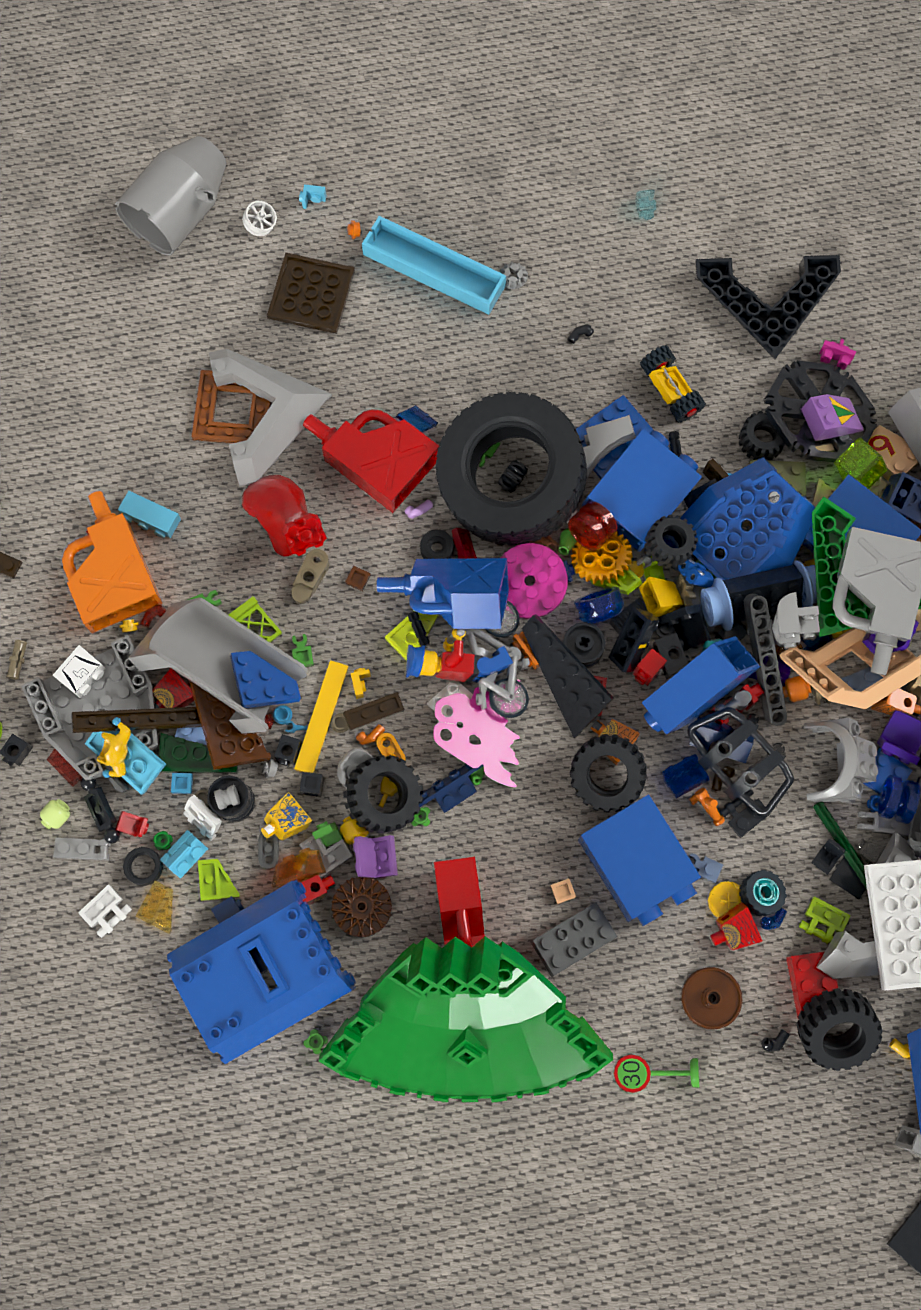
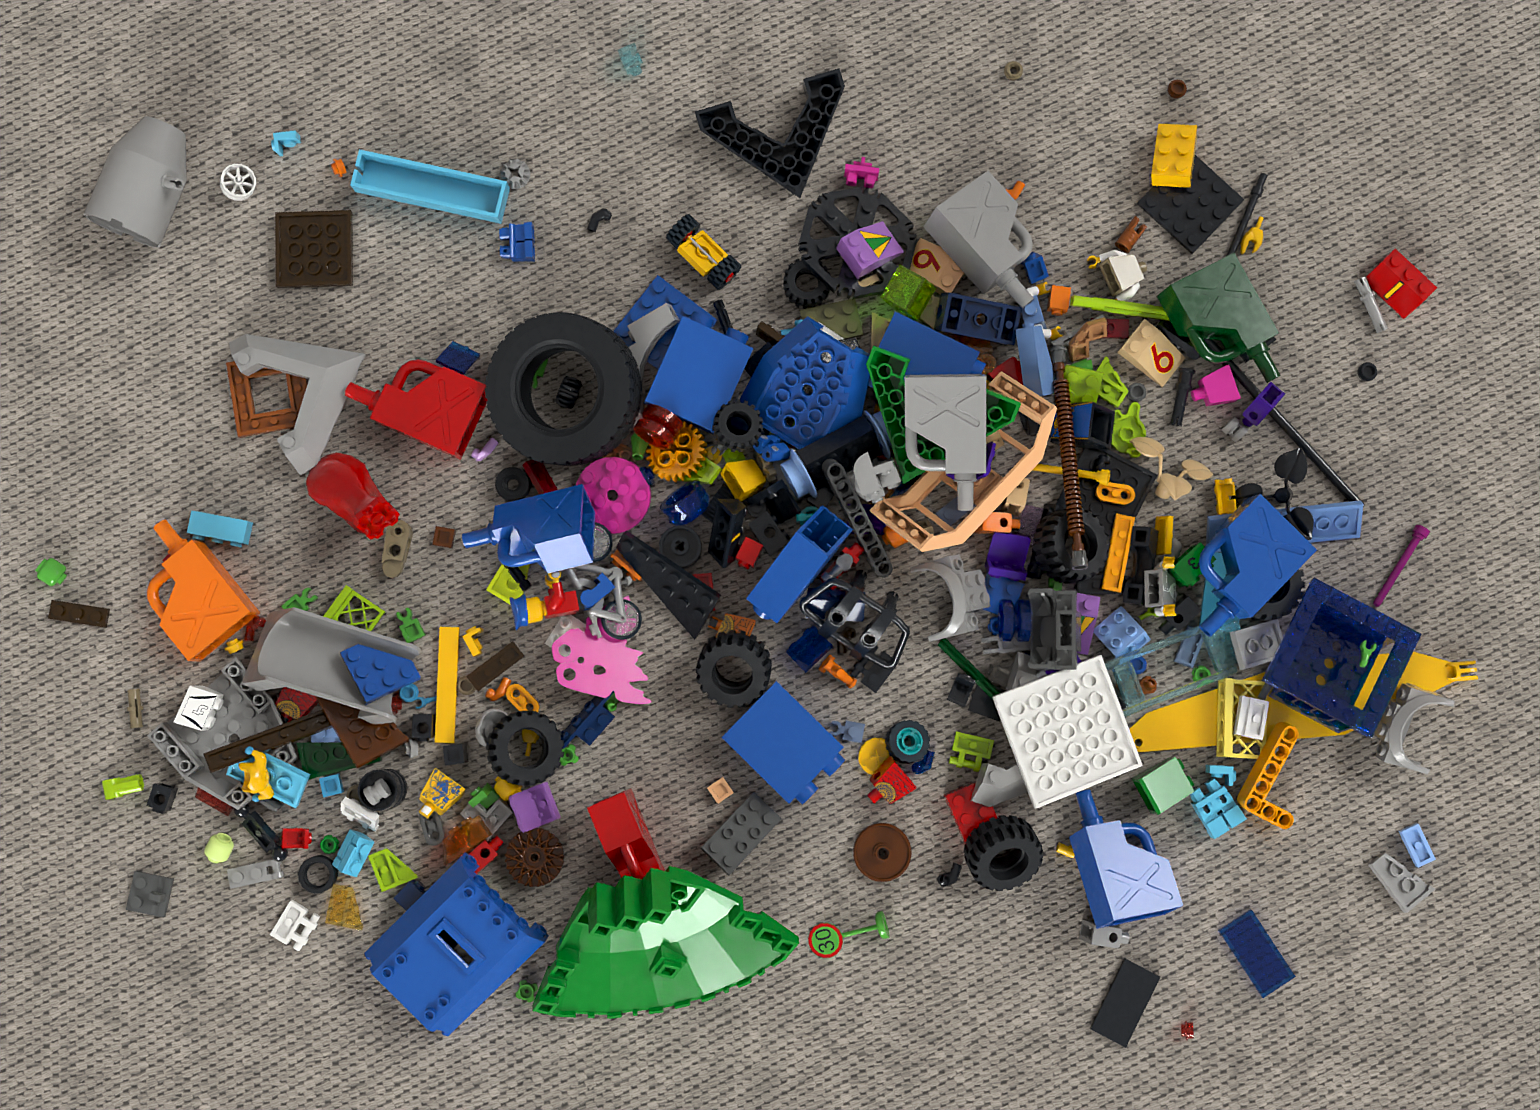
camera: 10 degrees left, 10 degrees up
none -> blue hips [499,222,535,262]

